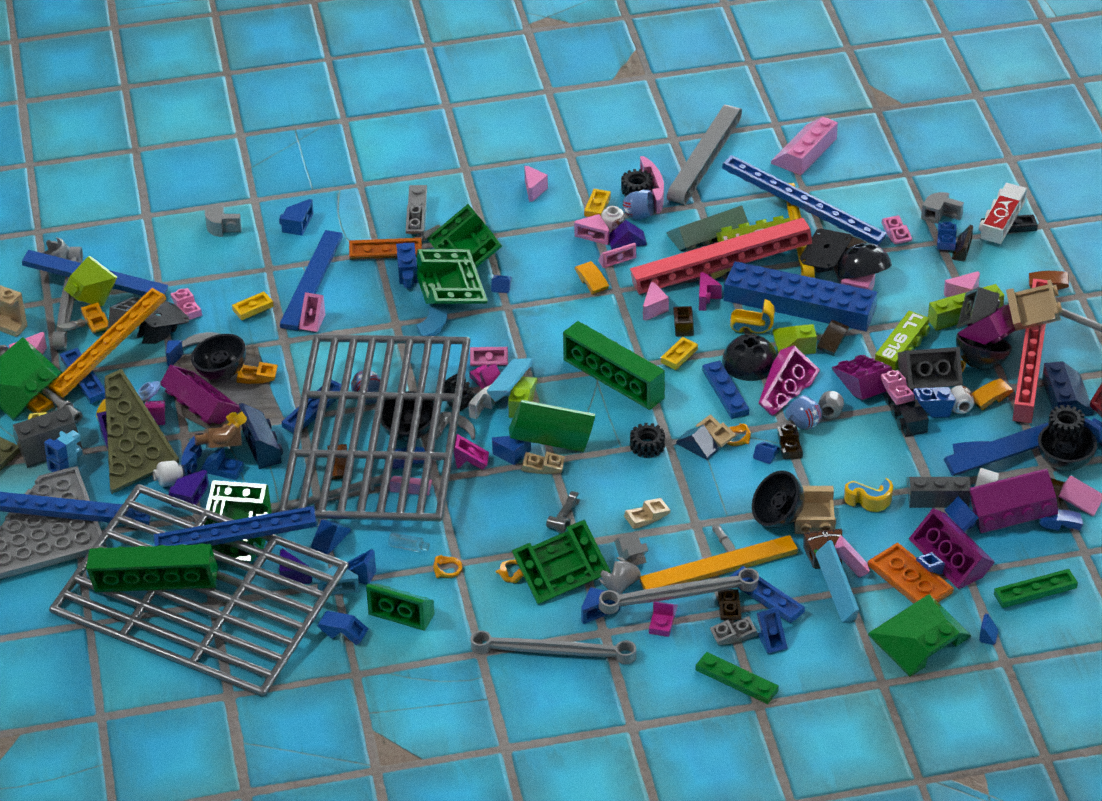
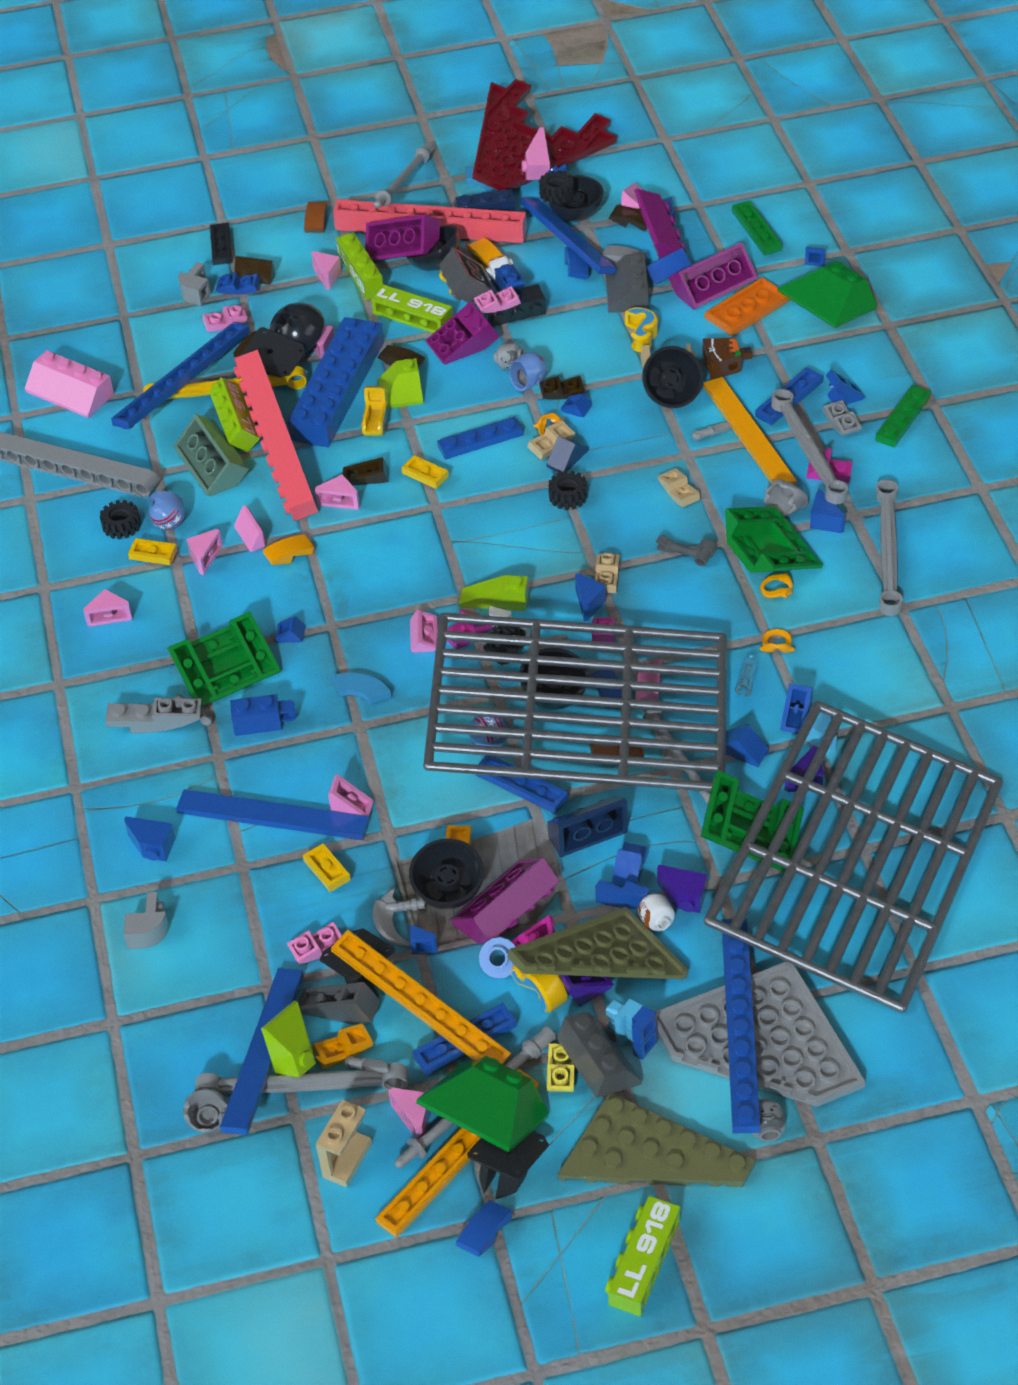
camera: 90 degrees left, 5 degrees up
green brick [86,543,218,592] -> none
blue plate [154,506,317,546] -> none
medium nougat torso [194,412,247,448] -> none
blue slope [317,611,369,645] -> none
orange tile [349,238,422,260] -> none
green slope [366,584,435,631] -> none
green slope [417,249,488,304] -> none
medium azure slope [487,358,534,402] -> none
green slope [509,400,595,452] -> none
green brick [563,321,665,410] -> none
white head [601,206,625,233] -> none
dark purple slope [609,220,647,250] -> none
light grey brick [614,532,648,565] -> none
bright pink slope [640,156,664,214] -> none
dark pink slope [699,272,722,311] -> none
dark brown slope [718,589,741,620] -> none
black piece [722,334,777,381] -> none
dark pink wedge [758,346,820,416] -> none
medium azure slope [816,540,859,623] -> none
bright pink slope [835,535,869,577] -> none
blue slope [916,552,945,575] -> none
dark grey slope [957,287,1000,329] -> none
white brick [979,183,1027,244] -> none
tan panel [1006,280,1063,331] -> none

